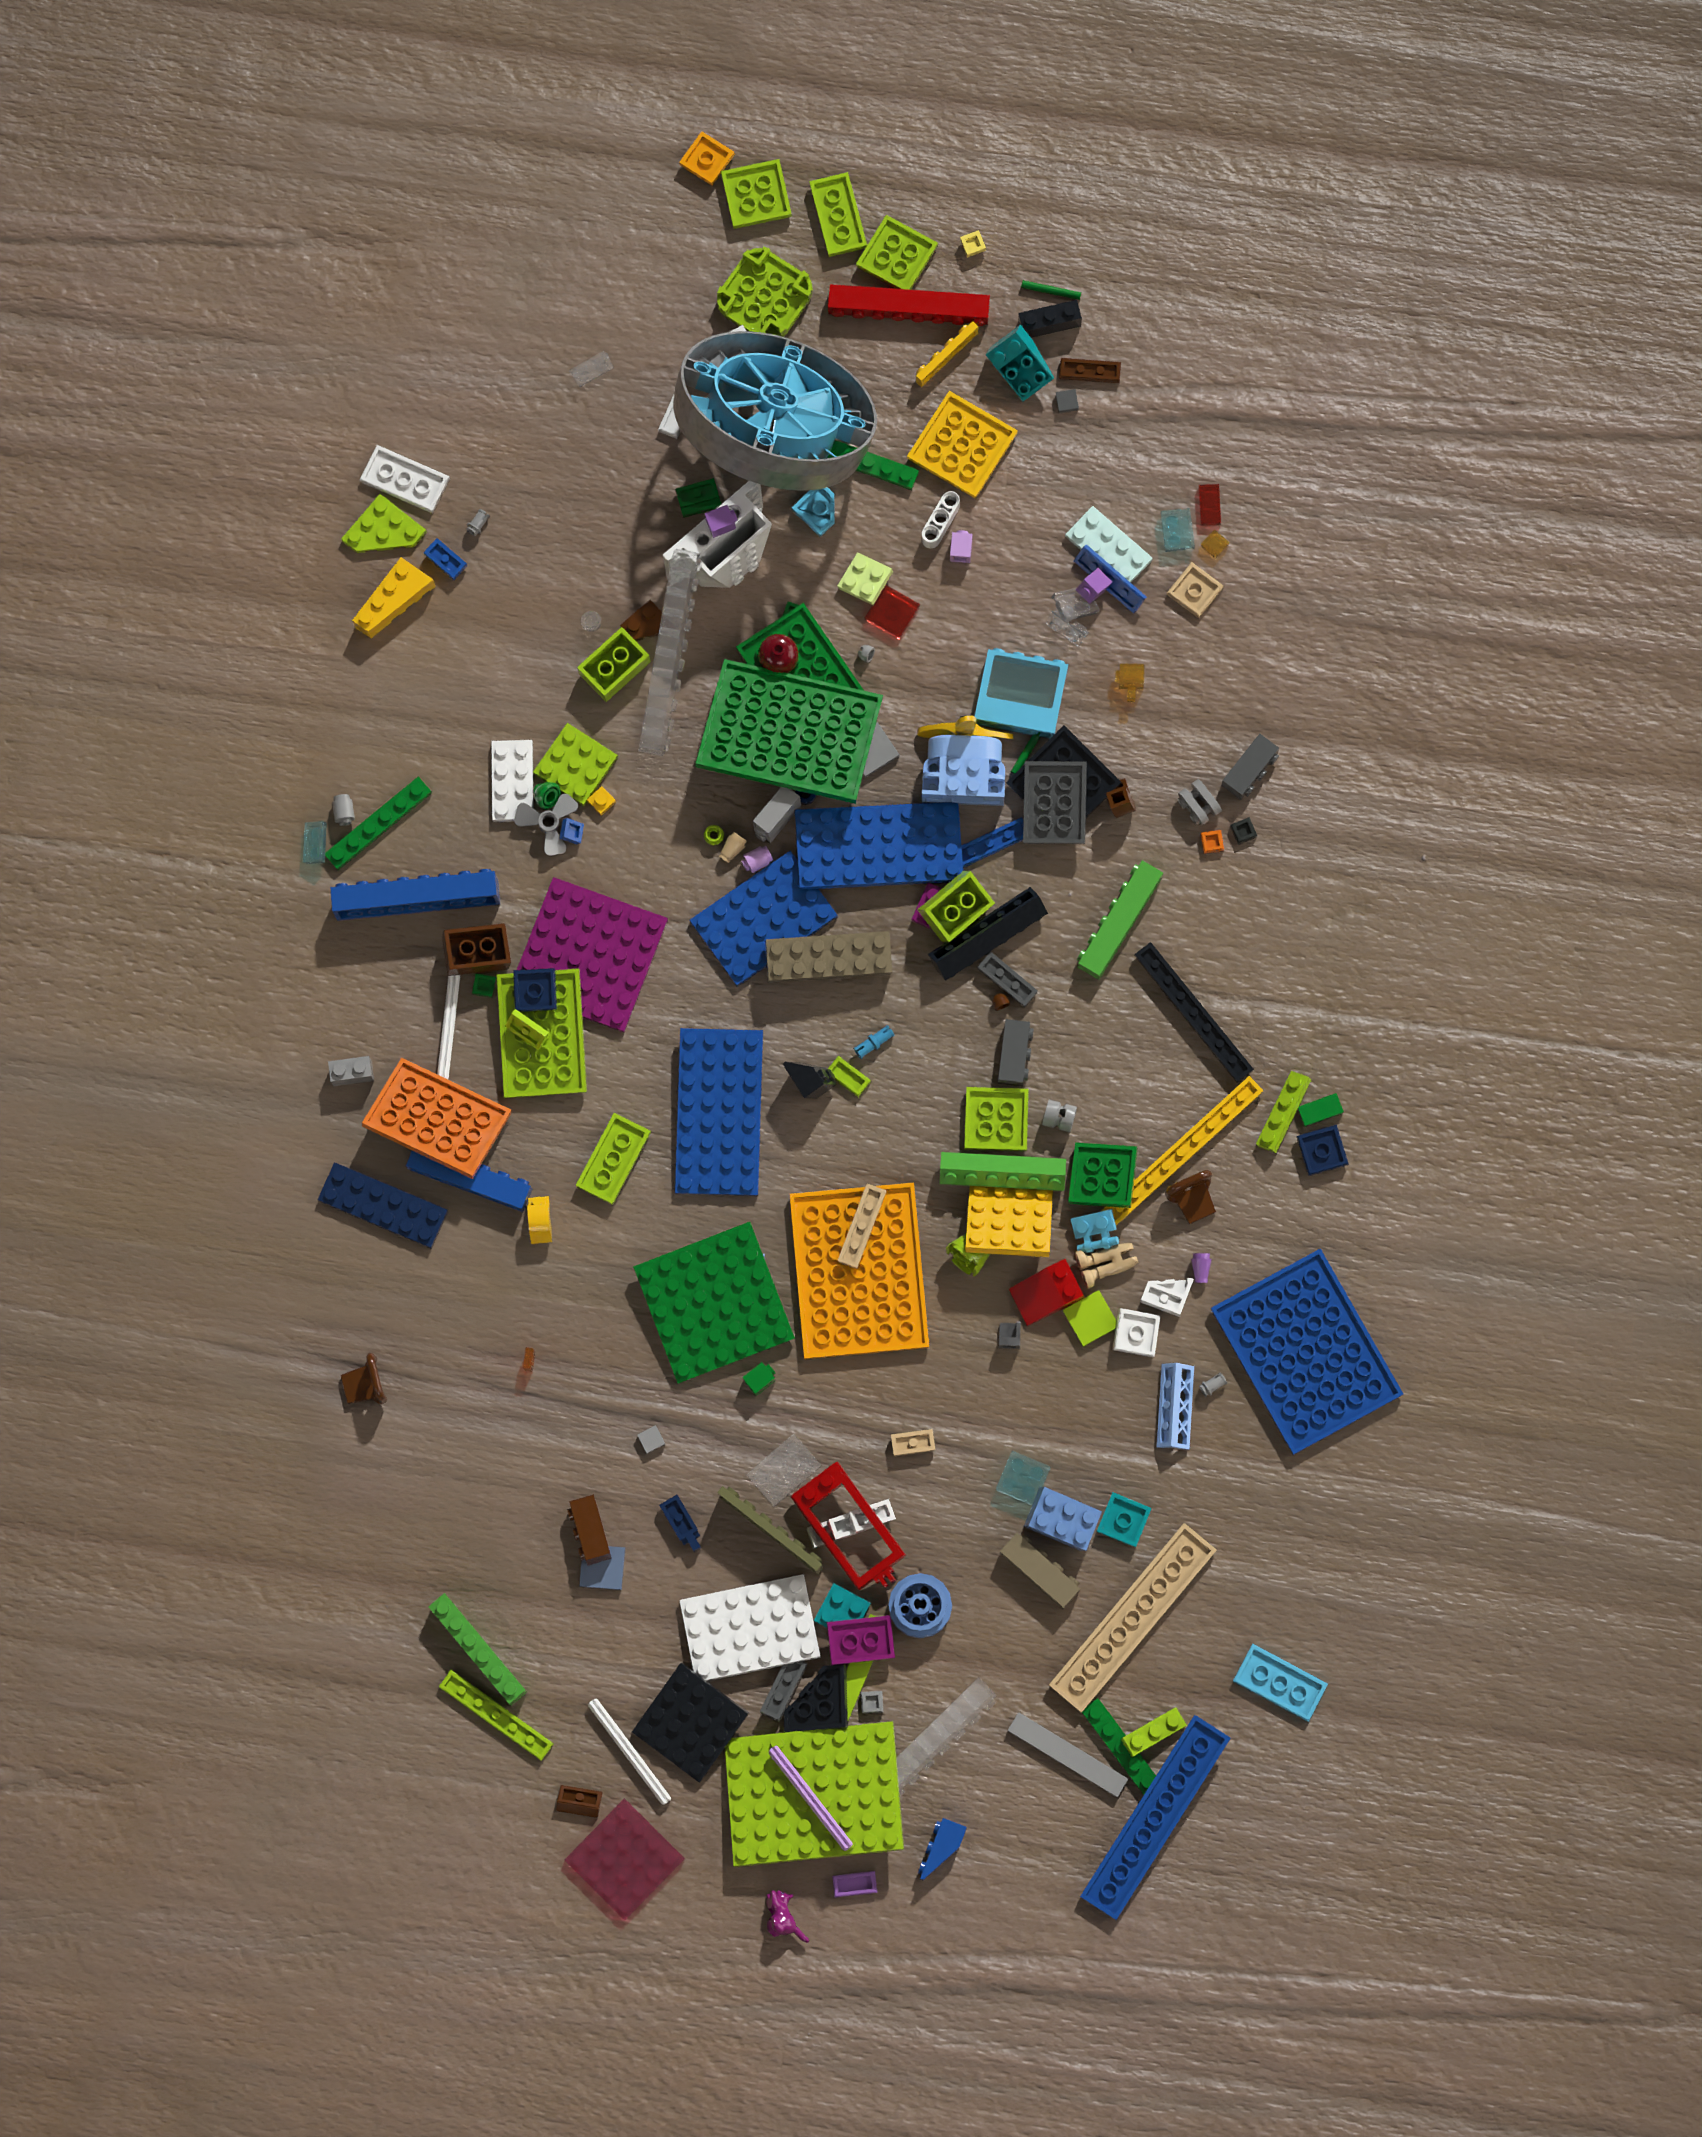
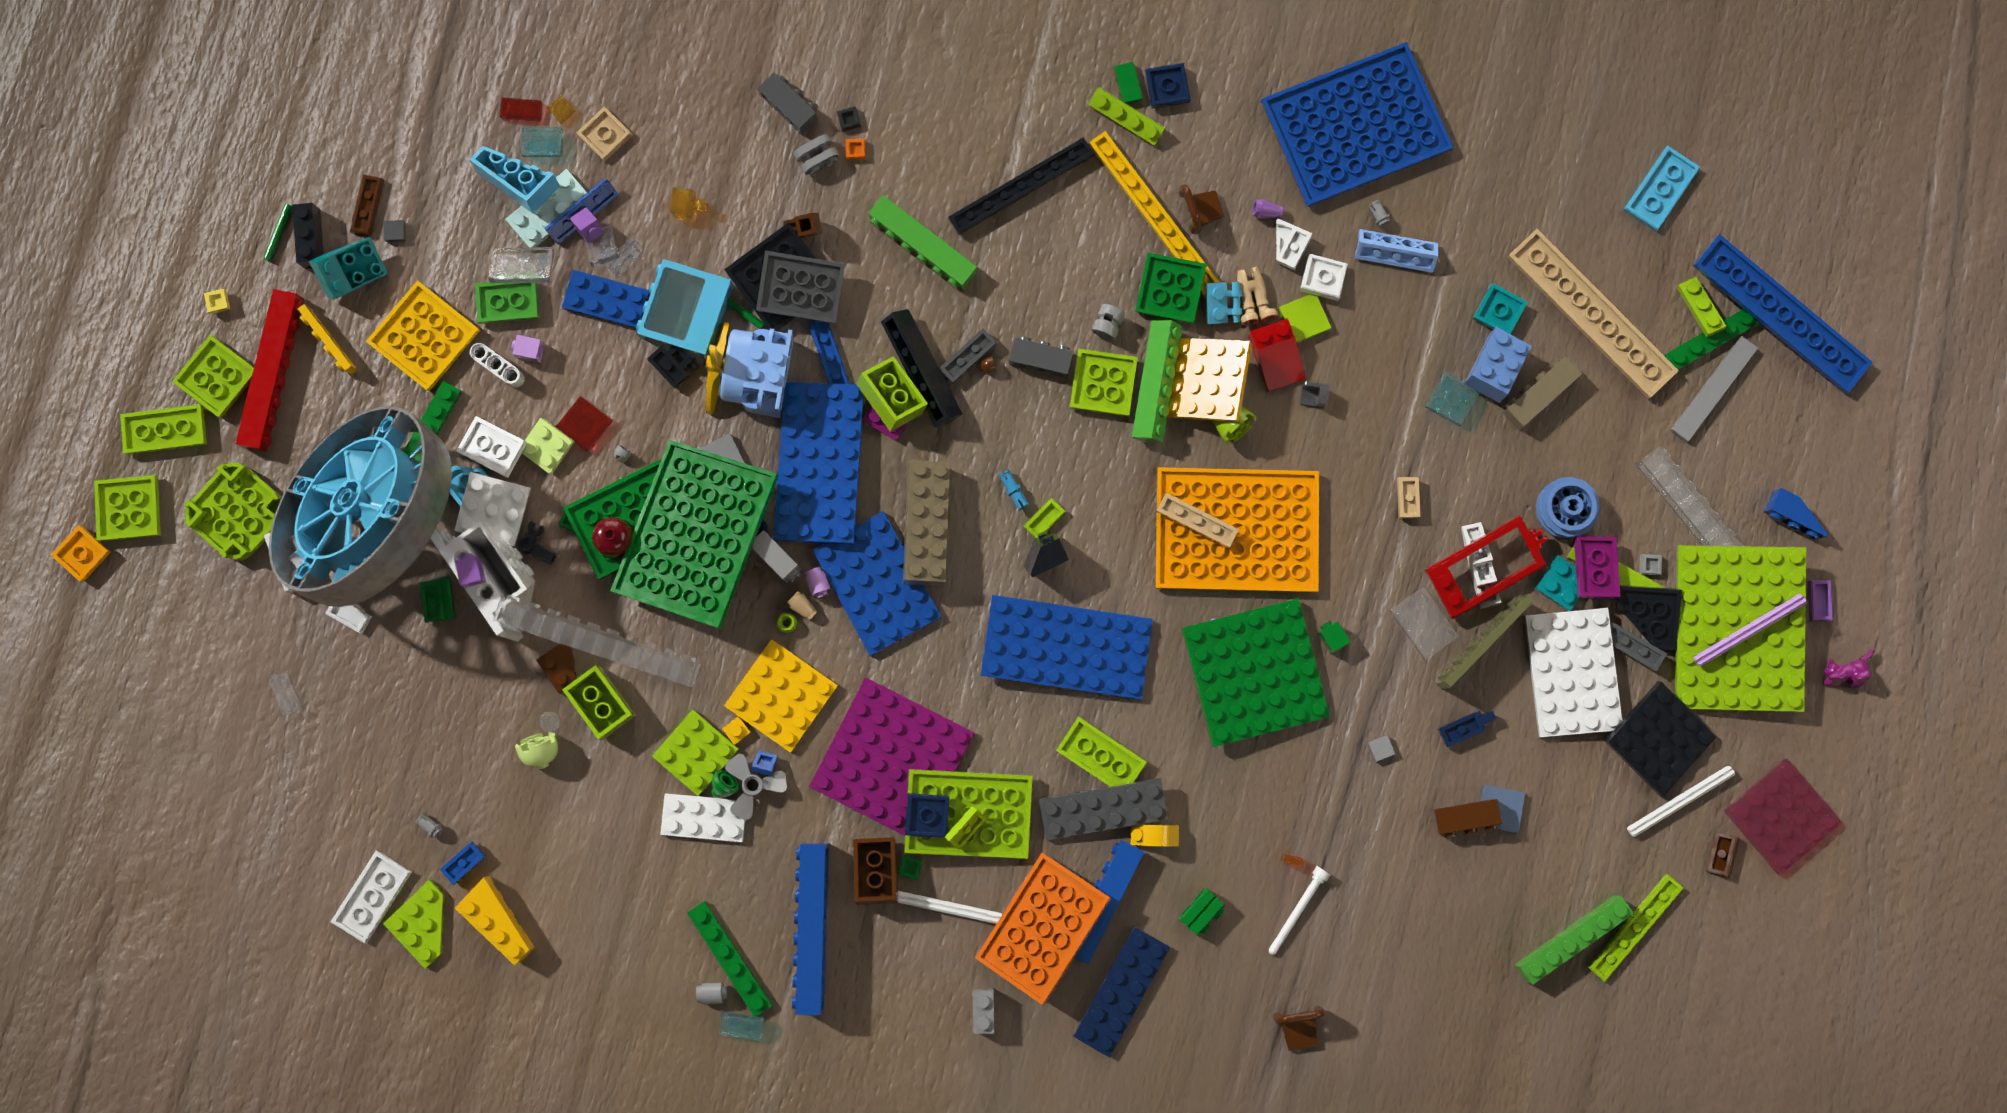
camera: 90 degrees left, 5 degrees up
none -> white plate [454,472,531,546]
none -> white plate [457,416,527,478]
none -> medium azure wedge [469,146,560,214]
none -> bright green plate [475,278,539,324]
none -> clear plate [488,247,555,283]
none -> yellowish green cylinder [515,732,558,769]
none -> black bar [517,521,557,565]
none -> blue plate [561,270,650,329]
none -> black plate [647,344,700,389]
none -> yellow plate [724,639,838,753]
none -> dark grey plate [1039,778,1168,840]
none -> green brick [1178,888,1225,936]
none -> white piece [1269,866,1330,955]

